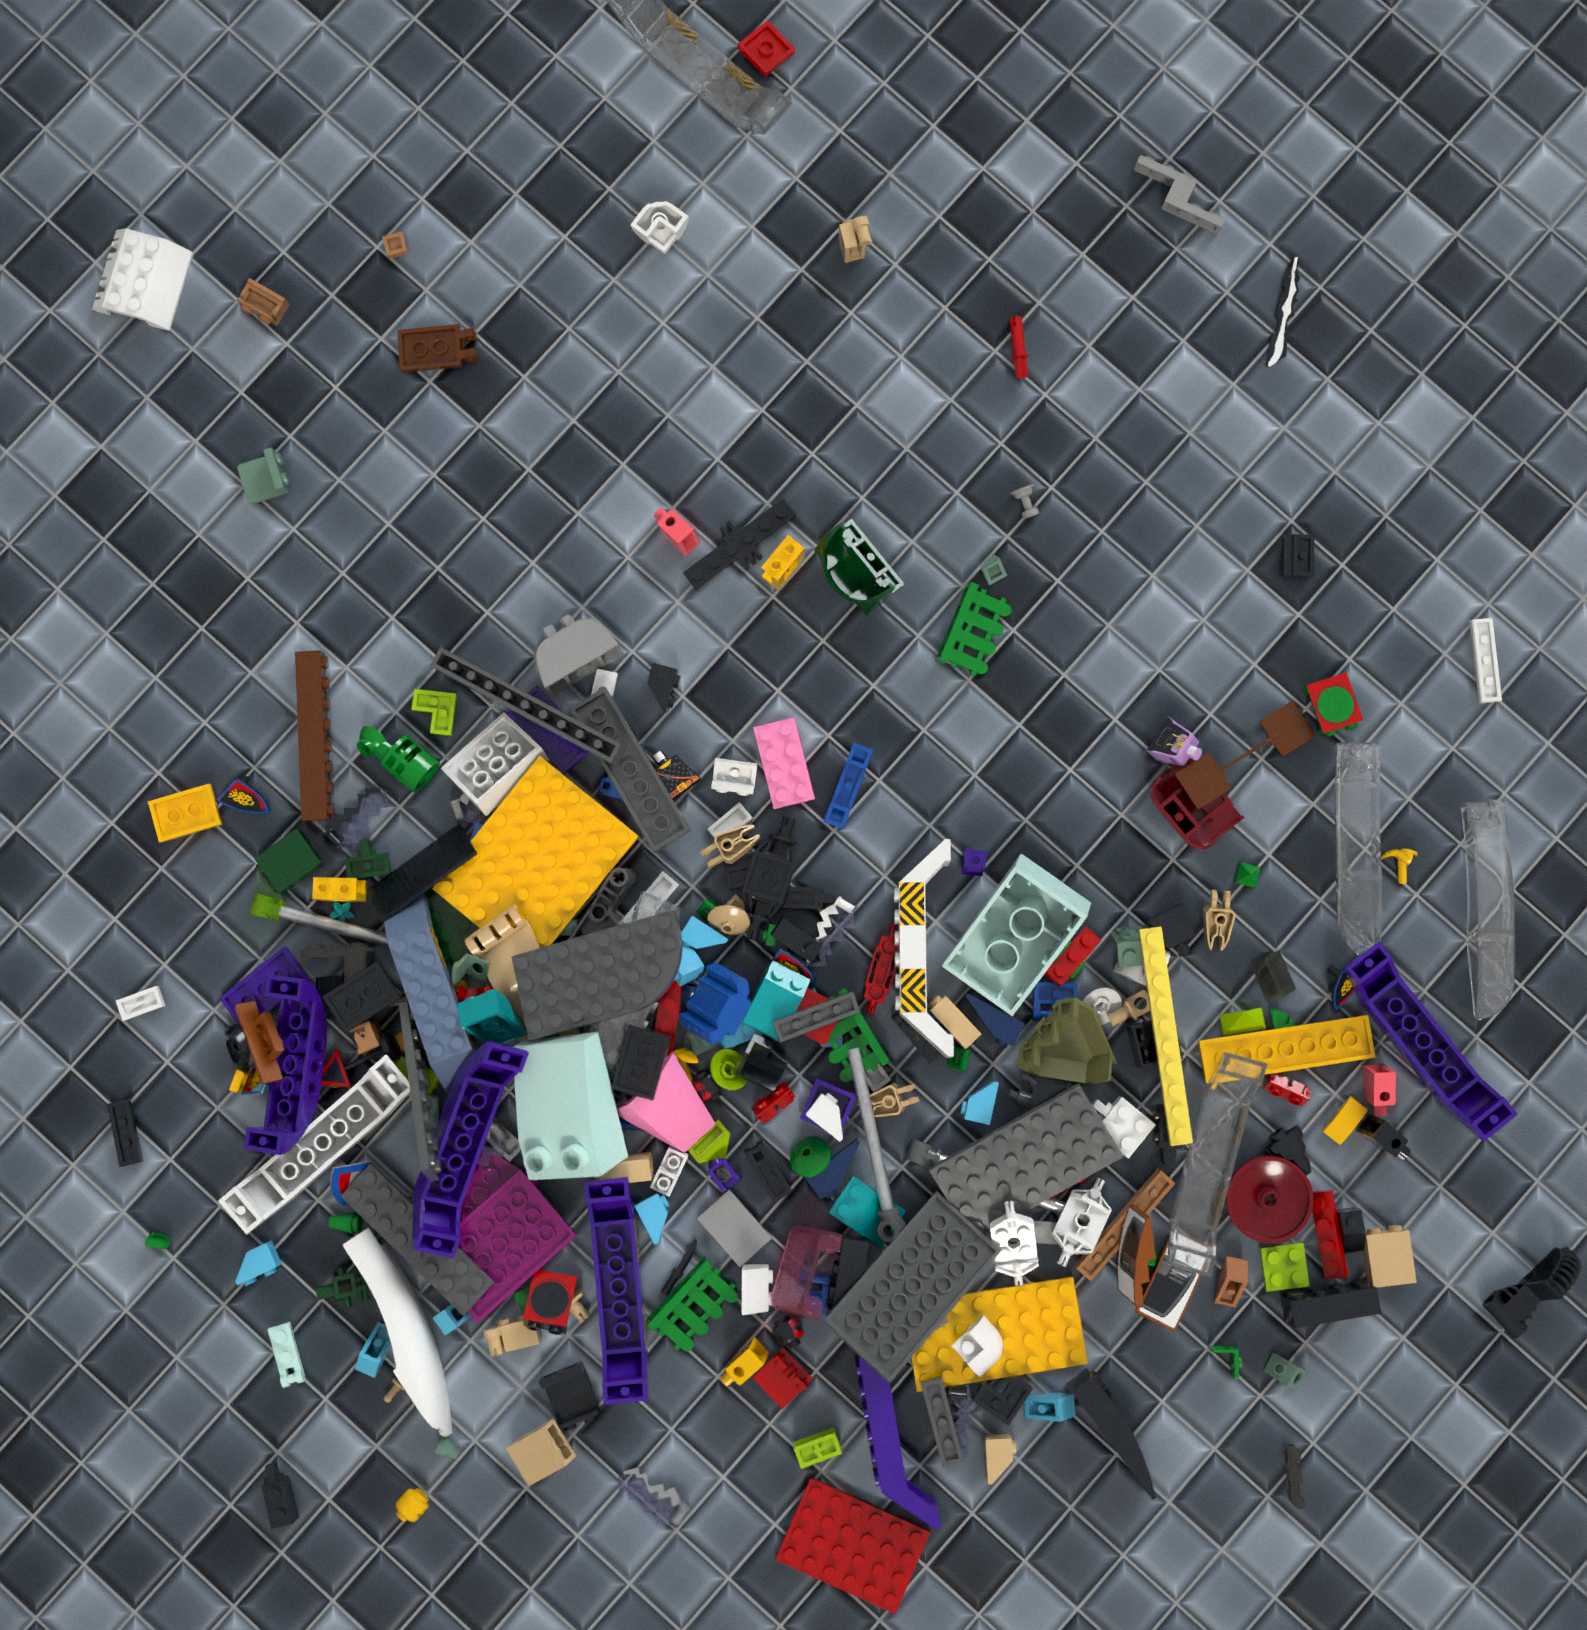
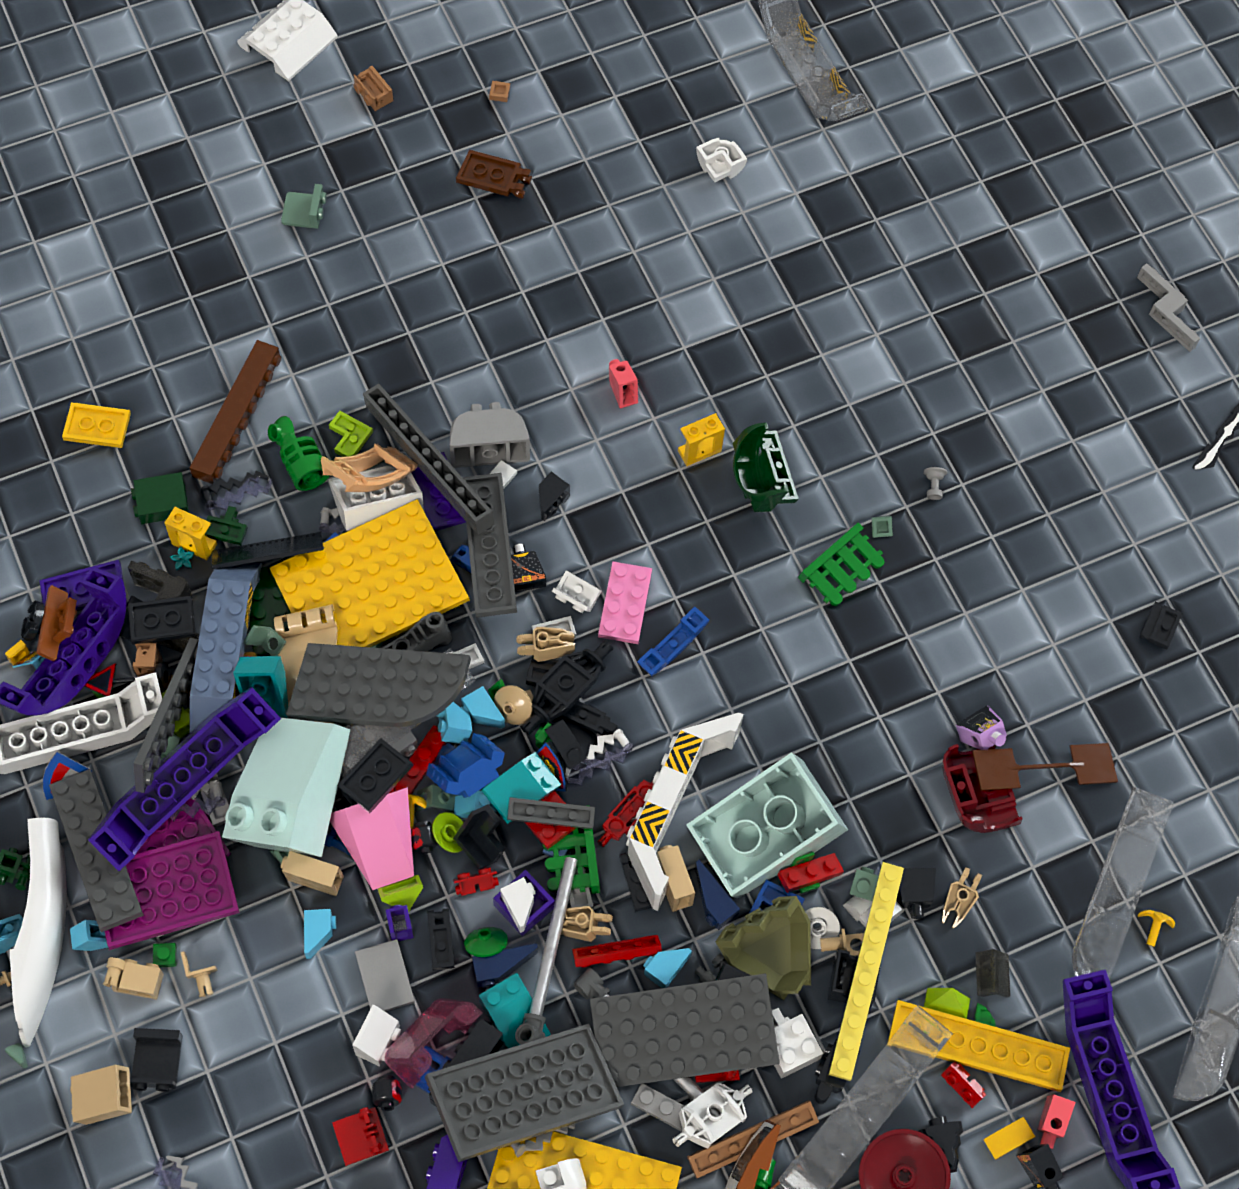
camera: 20 degrees right, 20 degrees down
shield [216,775,270,814] -> none
flat silver piece [249,893,389,947] -> none
green cone [329,1212,363,1234] -> none
panel [523,1270,577,1335] -> none
dark purple slope [584,1177,648,1405] -> none
green fence [646,1255,738,1352] -> none
white slope [650,1146,689,1197] -> none
black piece [661,1239,697,1296] -> none
black hinge [683,498,796,590] -> none
yellow torso [720,1337,769,1387] -> none
red plate [737,20,796,77] -> none
tan hinge [838,216,872,263] -> none
green slope [947,1046,971,1071] -> none
dark purple window [961,849,987,876] -> none
white plate [990,1201,1039,1286] -> none
red axle [1009,316,1028,379] -> none
green slope [1235,862,1261,888] -> none
panel [1301,672,1363,737] -> none
shield [1327,965,1354,1011] -> none
none -> light nougat wedge [321,444,418,492]
none -> red plate [572,935,662,967]

